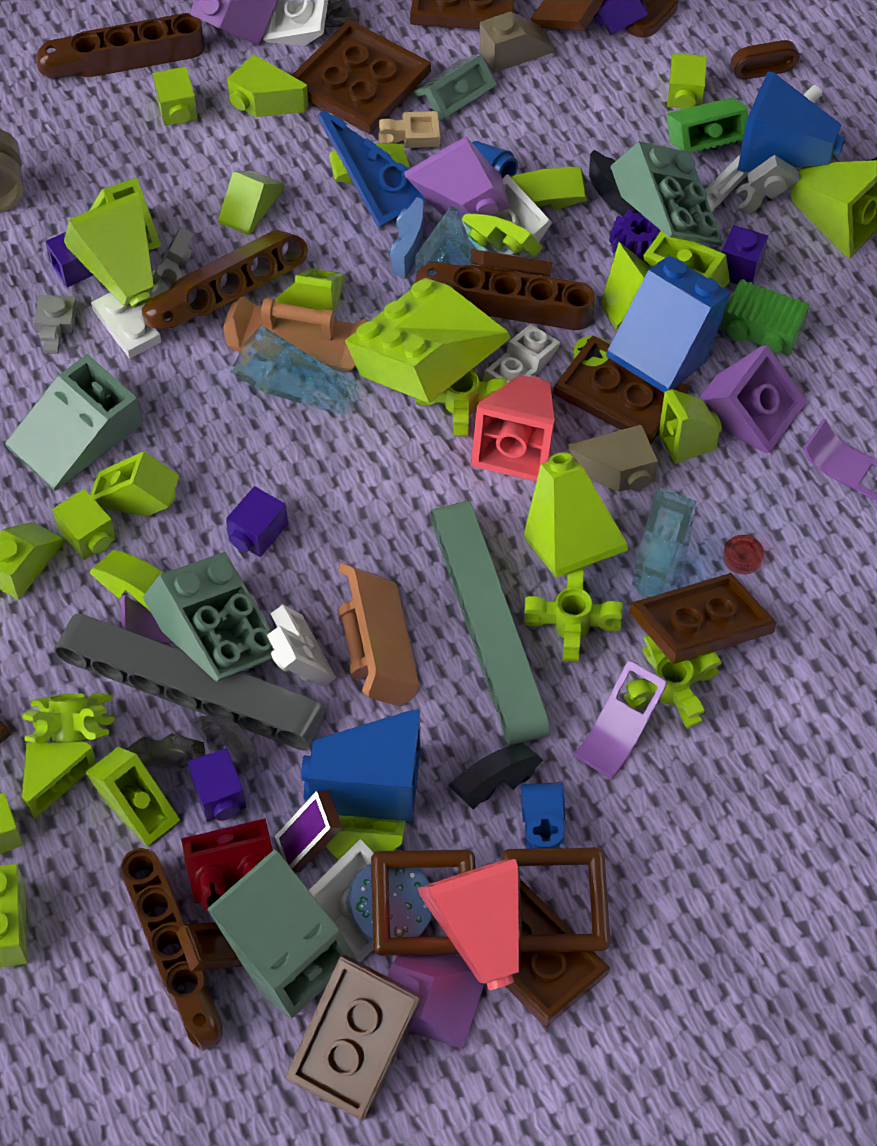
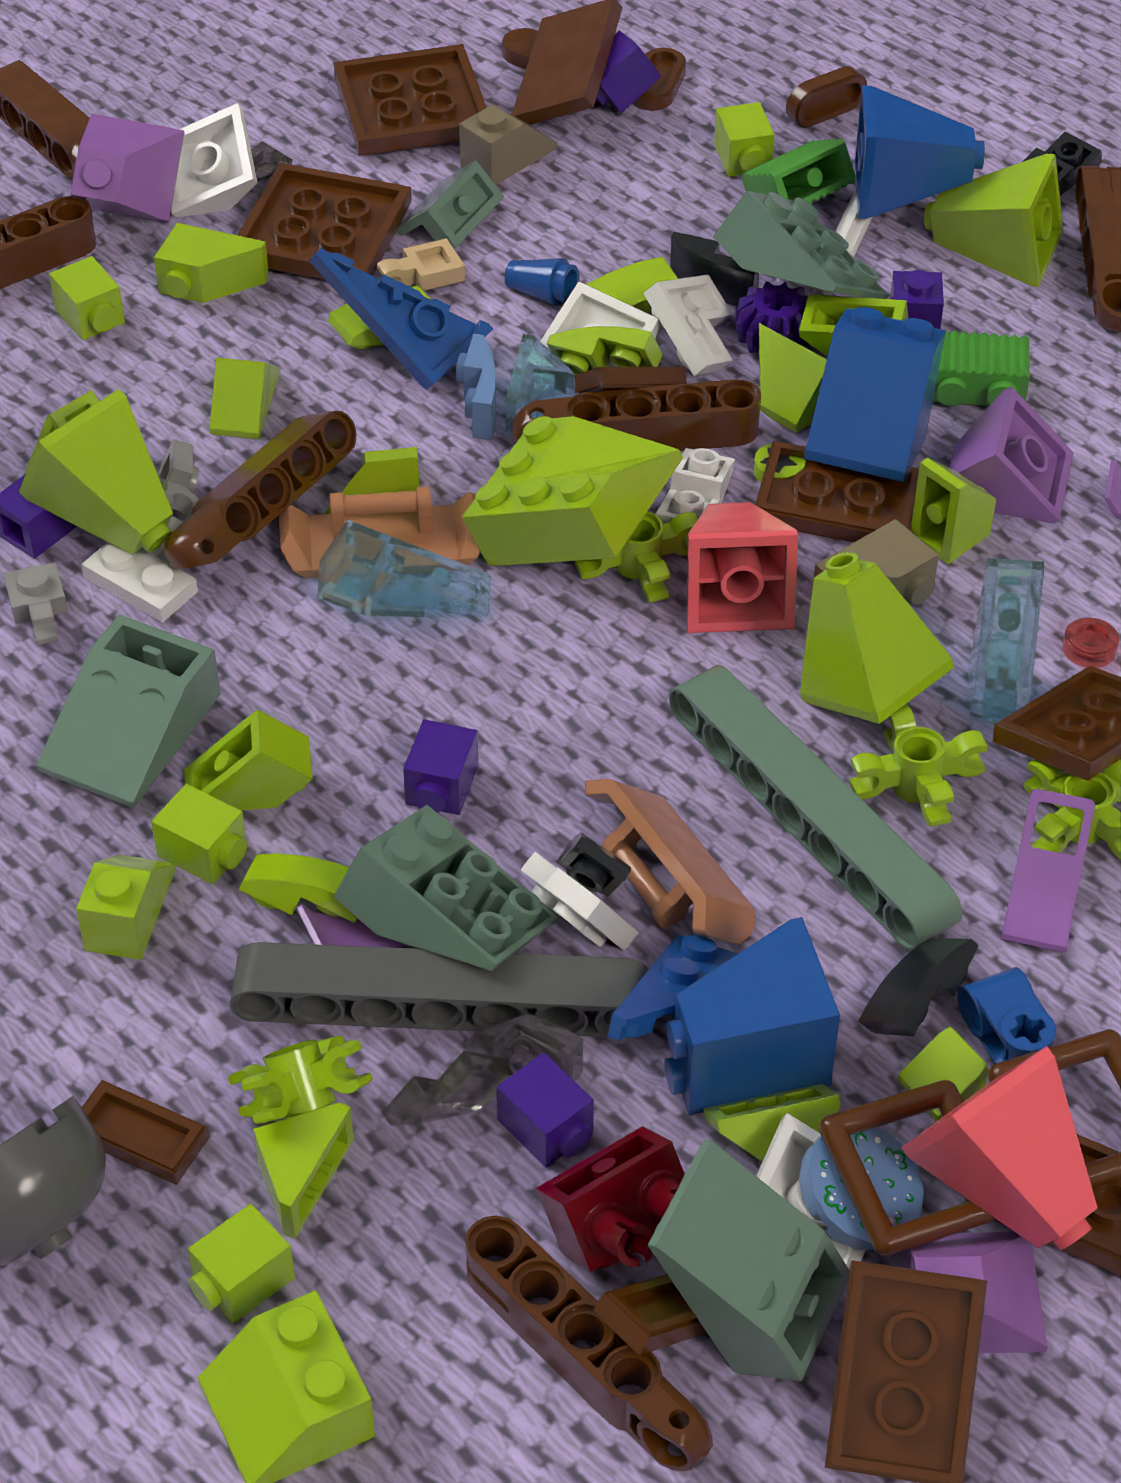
camera: 20 degrees left, 10 degrees down
lime slope [85,747,180,846] -> none
tile [275,791,343,873] -> none
medium lavender slope [404,136,510,220] -> none
light grey plate [735,155,800,214] -> none
none -> black slope [556,832,631,897]
none -> blue wing [607,934,738,1041]
none -> white plate [643,275,733,376]
none -> lime slope [897,1027,989,1121]

